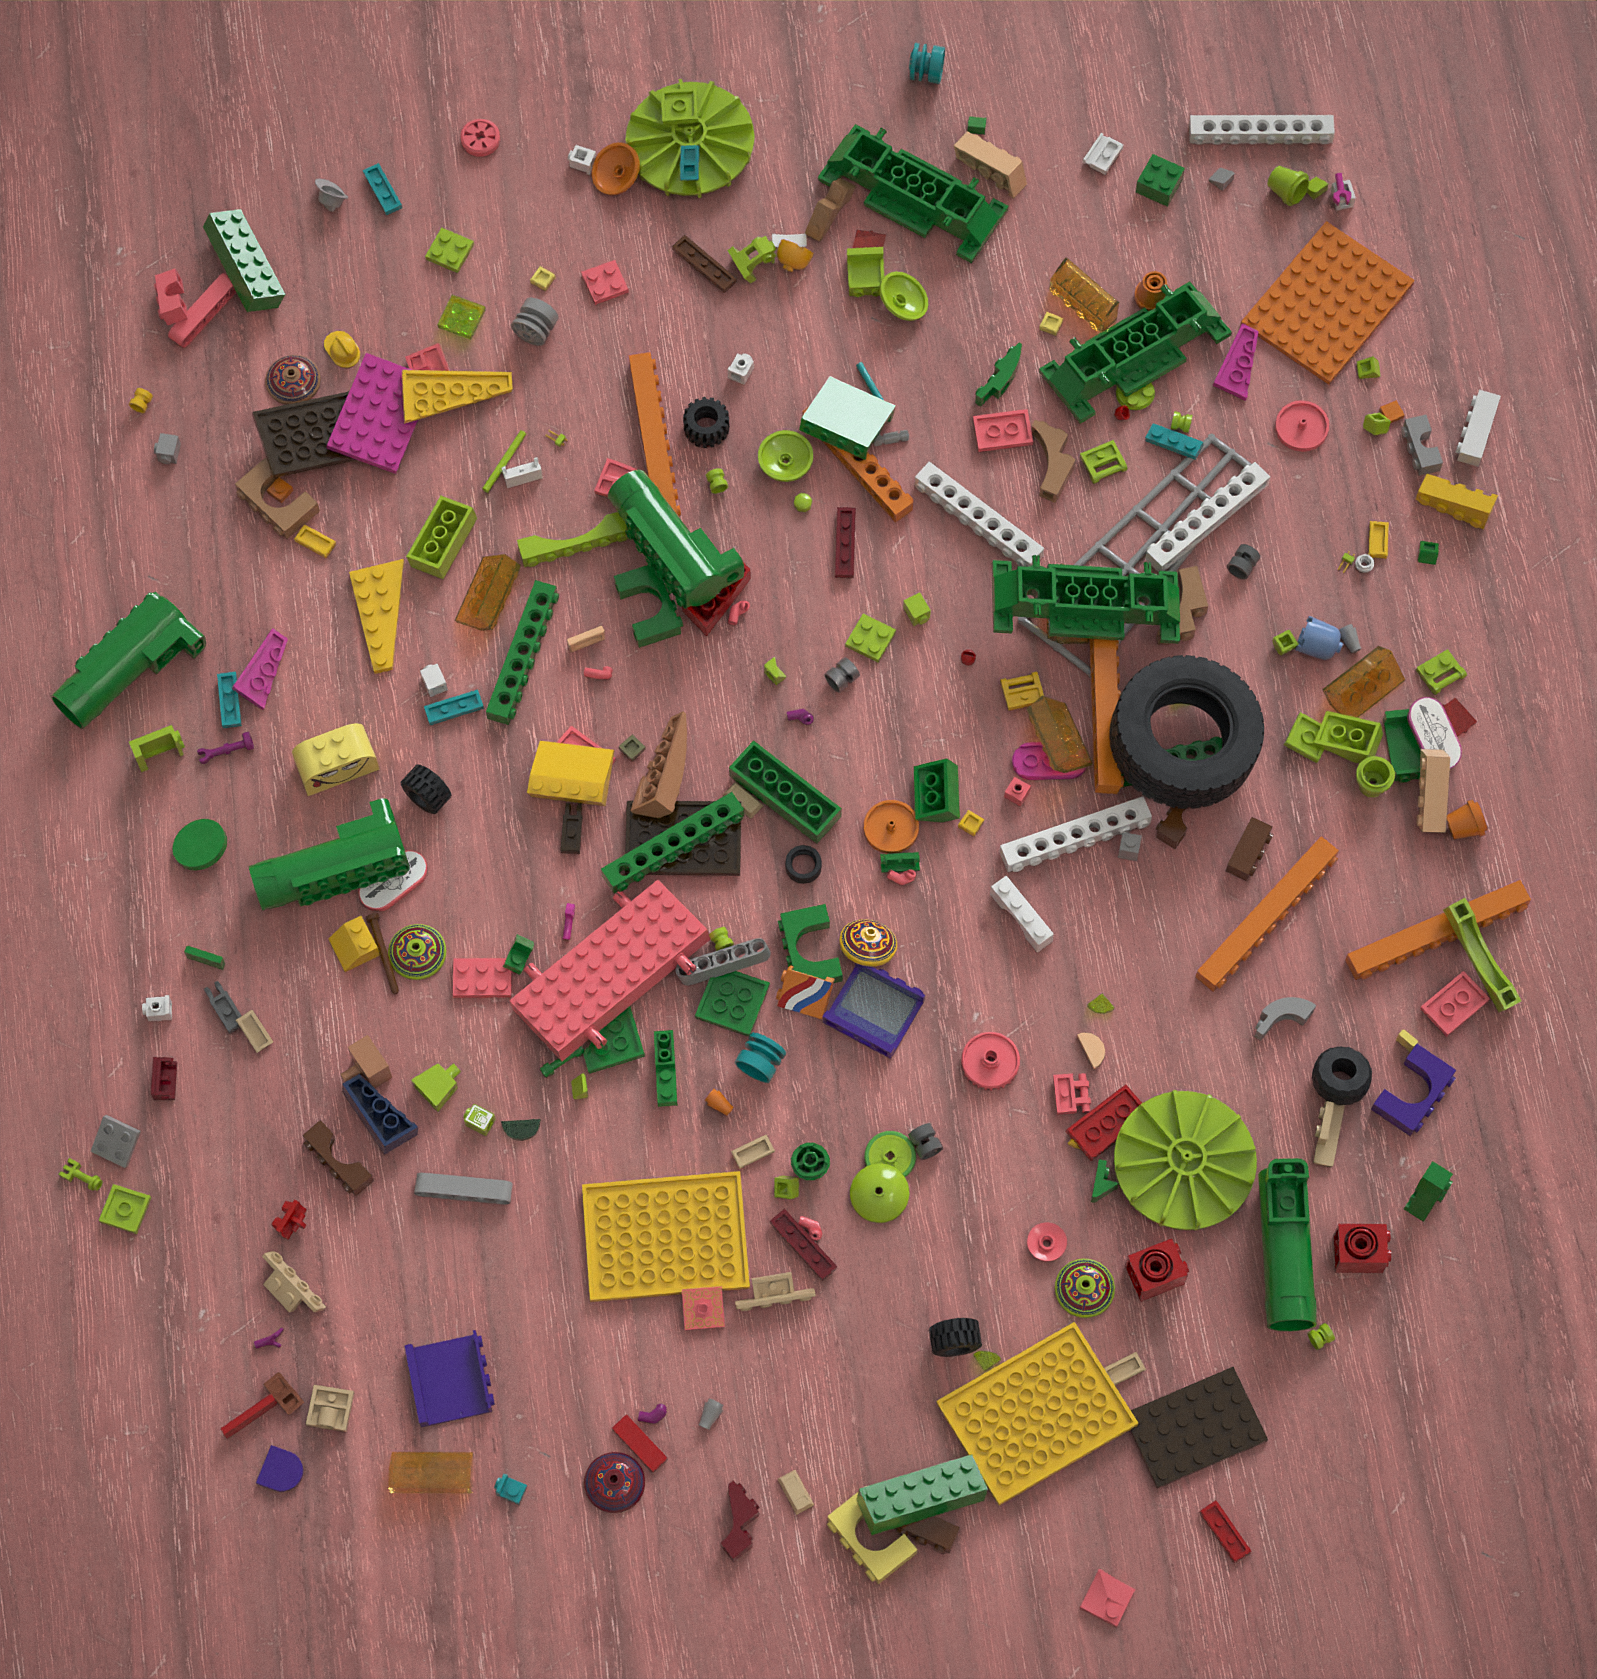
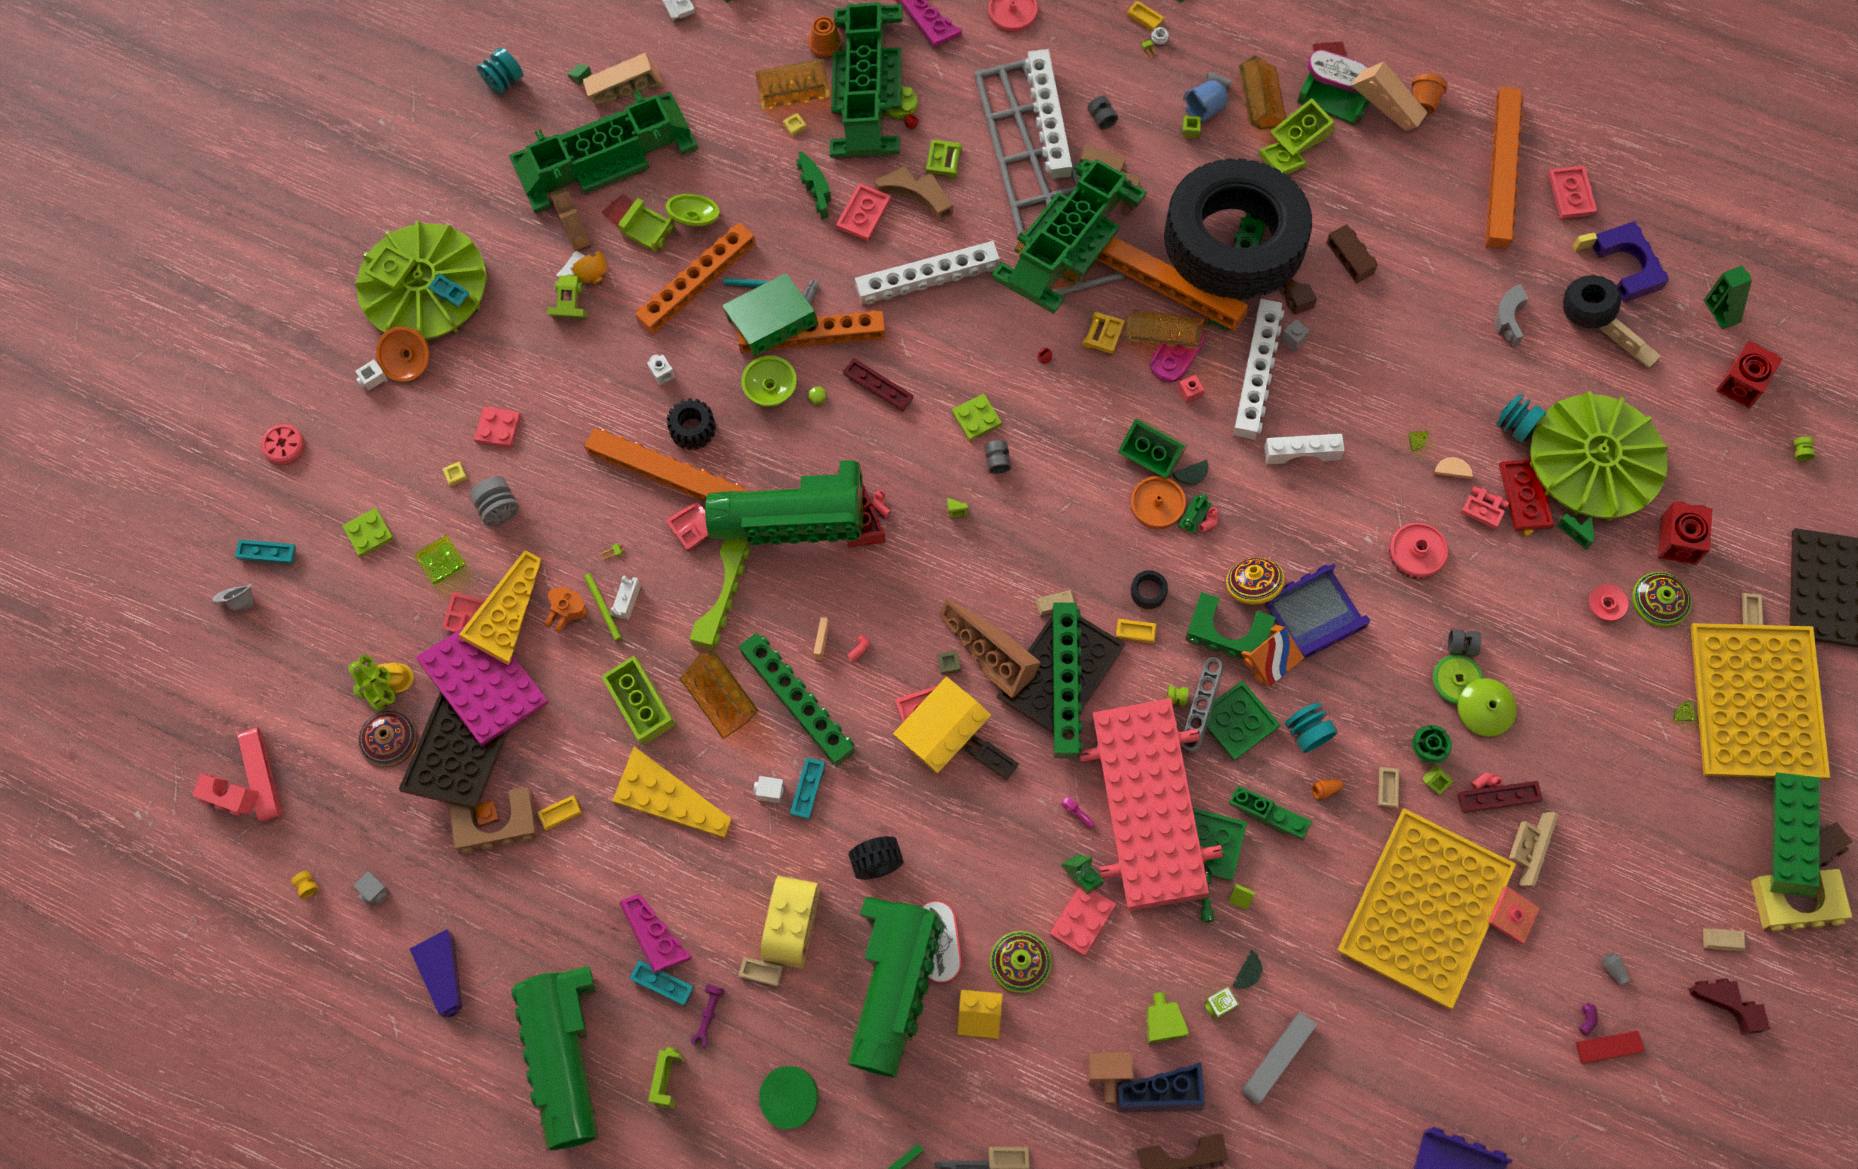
camera: 55 degrees left, 0 degrees up
brick [203,209,285,312] -> none
reddish brown bar [366,913,399,994] -> none
dish [584,1452,645,1513] -> none
green arch [614,565,683,648] -> none
reddish brown plate [672,235,737,293] -> none
lime wheel [706,468,728,494] -> none
green brick [729,740,842,844] -> none
magenta arm [786,709,814,725] -> none
lime brick [903,592,931,626] -> none
black tyre [929,1318,982,1357] -> none
yellow tile [958,810,984,836] -> none
teal plate [1145,423,1203,460] -> none
lime wheel [1171,411,1193,433] -> none
orange brick [1196,836,1339,992] -> none
green piece [1258,1158,1317,1332] -> none
lime piece [1356,756,1395,797] -> none
lime plate [1416,649,1467,695] -> none
lime arch [1443,898,1521,1012] -> none
none -> lime axle [348,654,395,712]
none -> dark purple slope [410,929,463,1018]
none -> orange hinge [544,586,587,633]
none -> orange brick [635,222,756,336]
none -> tan tile [738,957,783,987]
none -> yellow tile [1116,619,1156,644]
none -> clear green tile [1172,460,1209,486]
none -> teal wheel [1496,393,1547,443]

